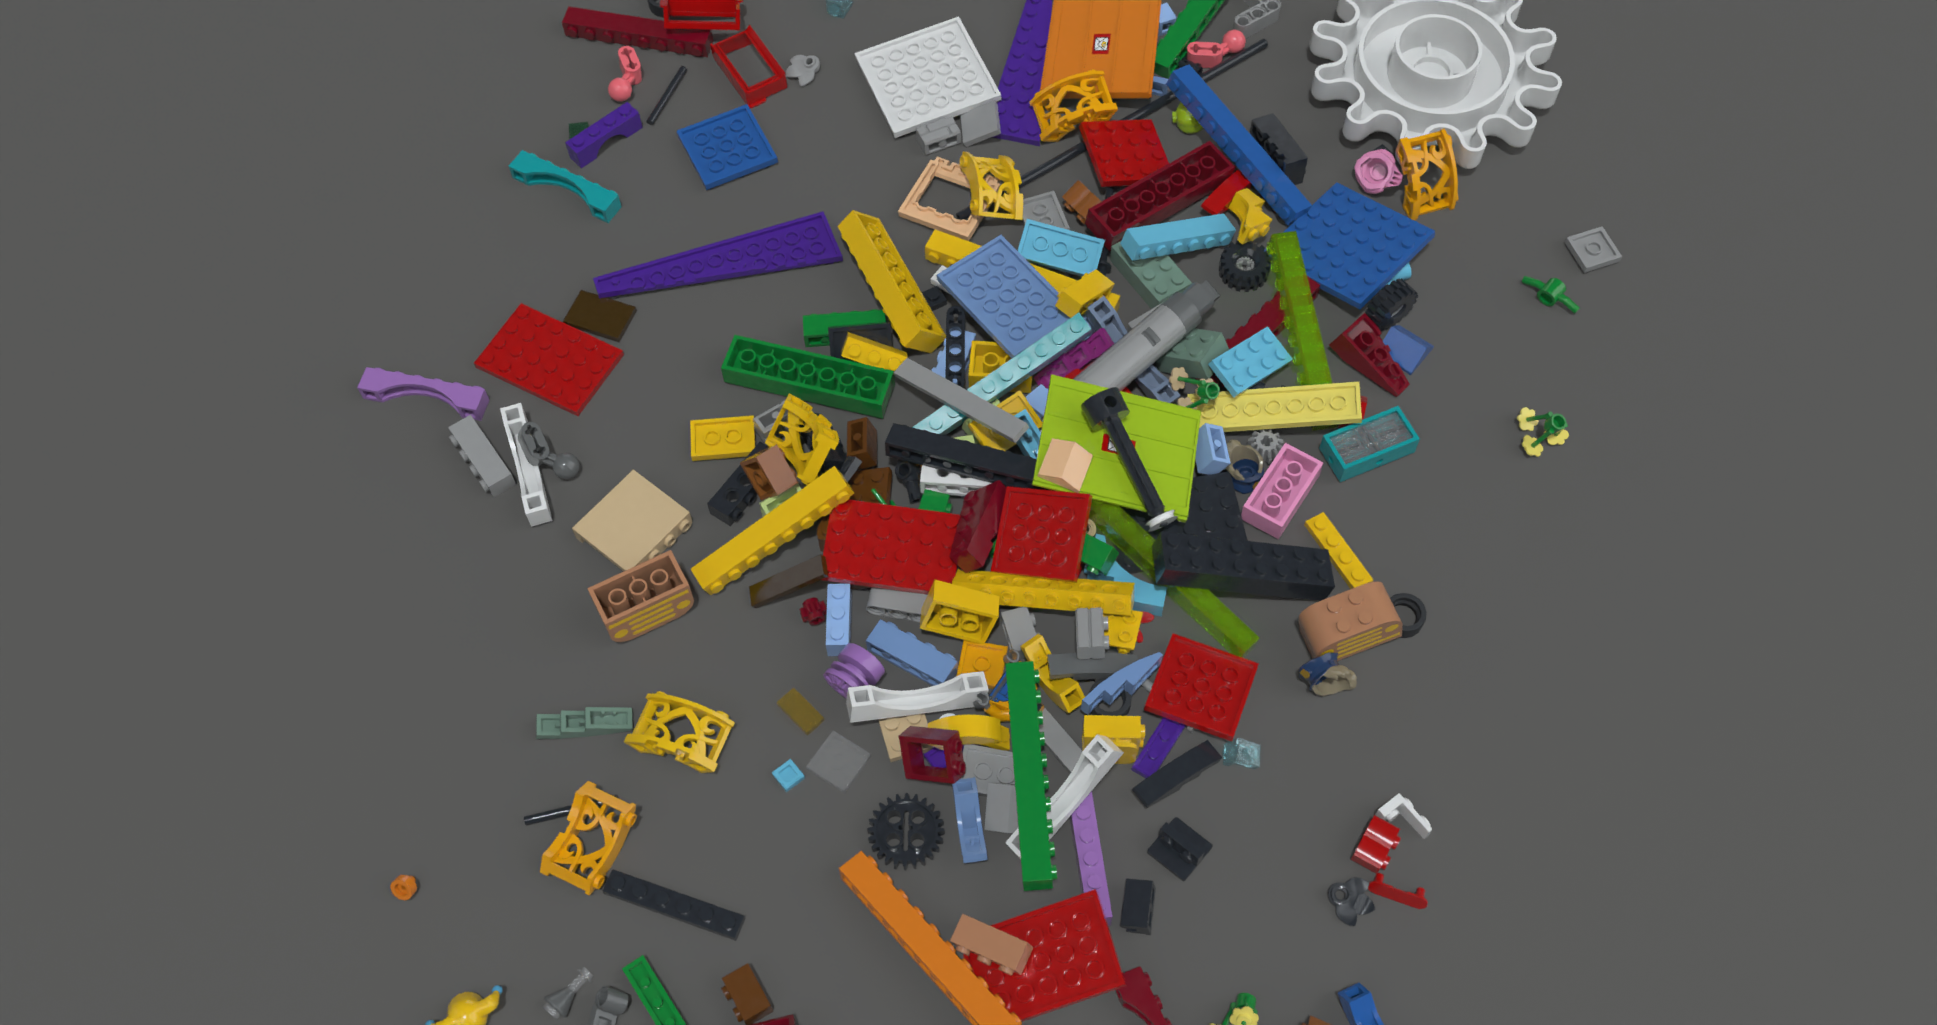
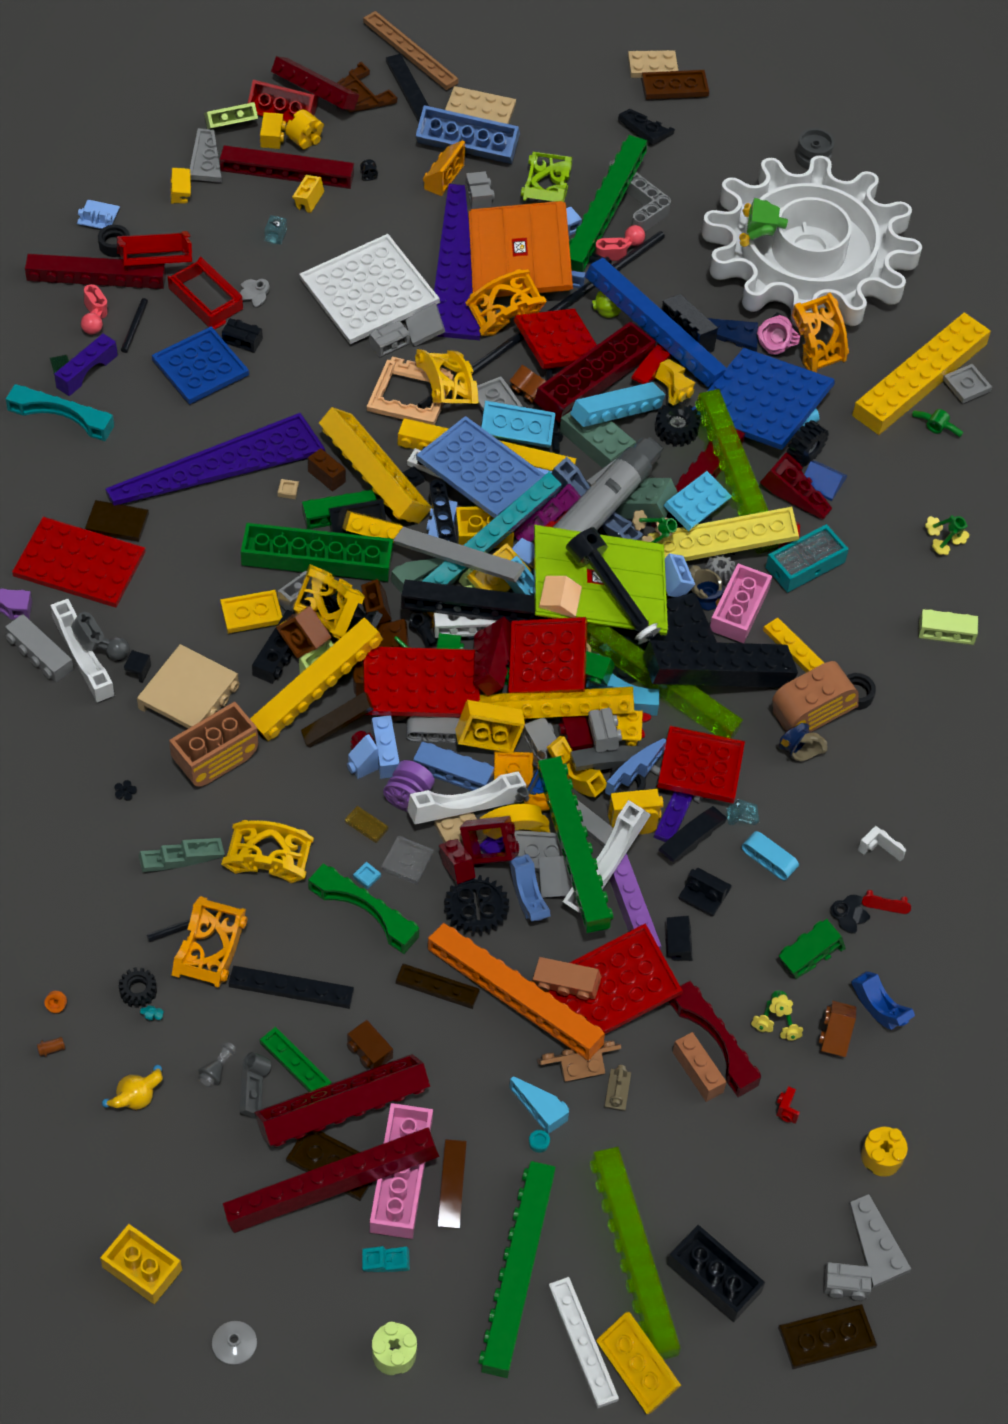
camera: 15 degrees left, 5 degrees down
yellow brick [1055,269,1115,318] -> none
red brick [1351,815,1401,873] -> none
none -> dark orange pin [37,1037,65,1057]
none -> black plant [114,780,137,801]
none -> black tyre [118,967,157,1008]
none -> black panel [124,650,151,683]
none -> teal plant [140,1005,164,1021]
none -> black brick [222,318,263,353]
none -> tan tile [278,479,299,499]
none -> reddish brown brick [308,448,346,492]
none -> green arch [308,863,419,954]
none -> light blue slope [347,734,378,779]
none -> sand green slope [391,558,446,593]
none -> dark brown tile [395,963,480,1009]
none -> dark red brick [439,839,476,884]
none -> dark red brick [558,716,593,751]
none -> dark blue wing [708,318,758,352]
none -> bright green torso [739,198,788,247]
none -> medium azure beam [742,831,799,880]
none -> green wedge [779,919,846,979]
none -> yellow brick [852,312,991,435]
none -> yellowish green brick [919,609,978,645]

